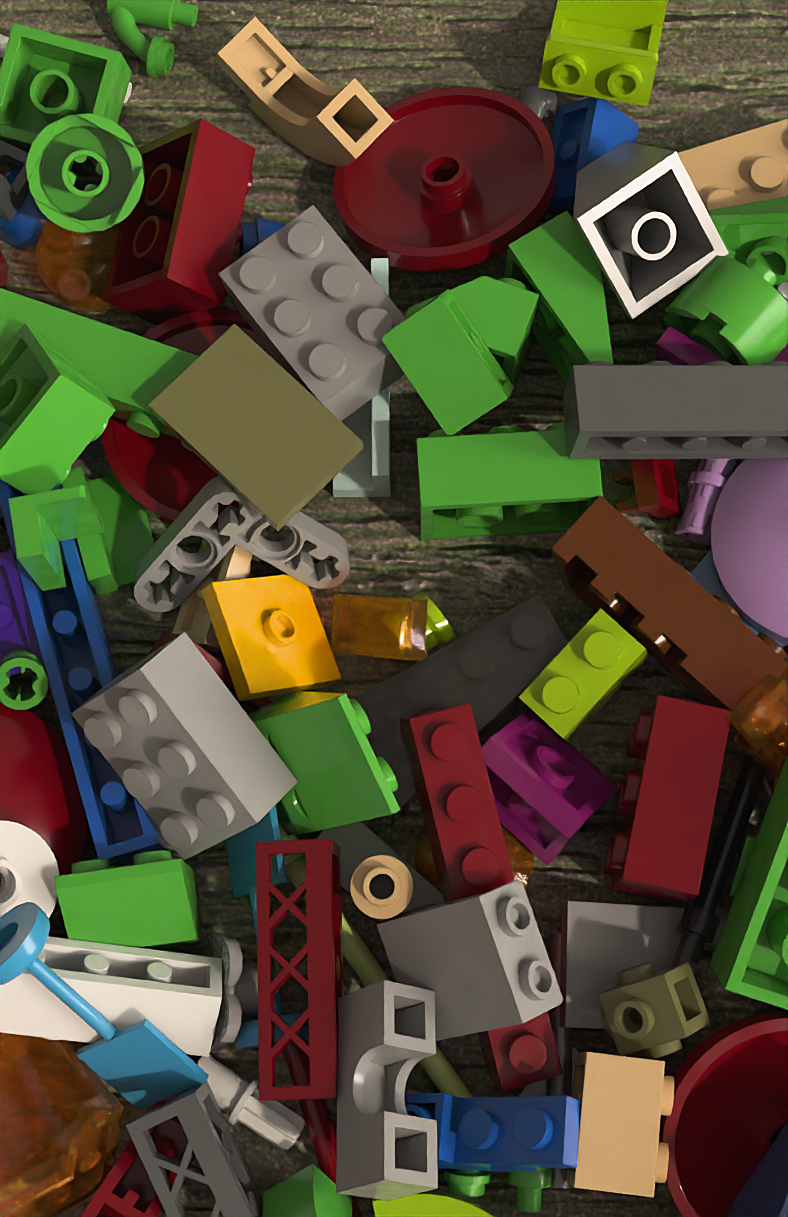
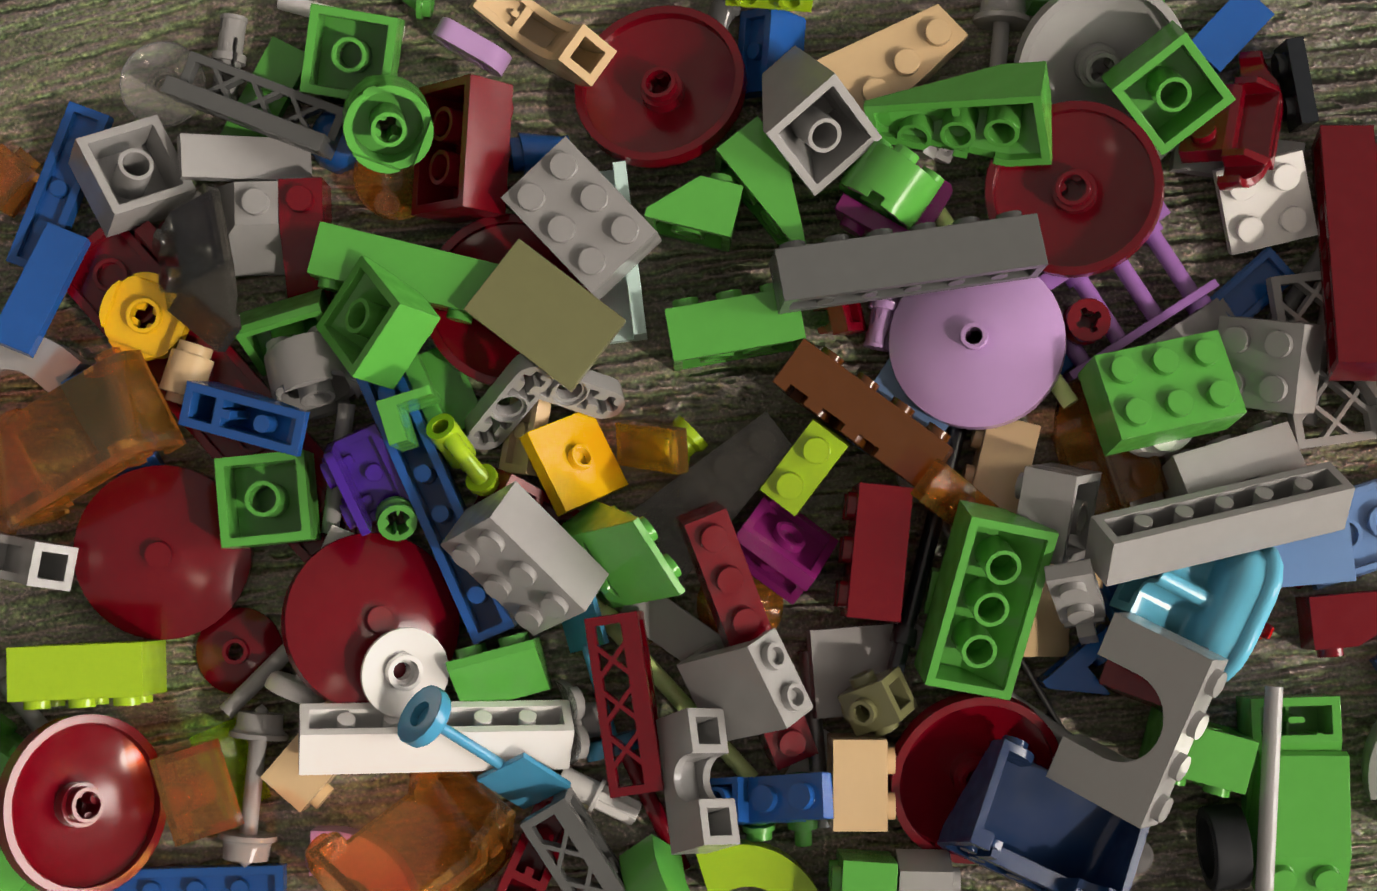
camera: 10 degrees left, 10 degrees up
tan brick [350,855,414,919] -> none
bright green panel [382,289,514,435] -> none
none -> lime plant [426,413,499,496]
none -> lavender beam [432,17,512,77]

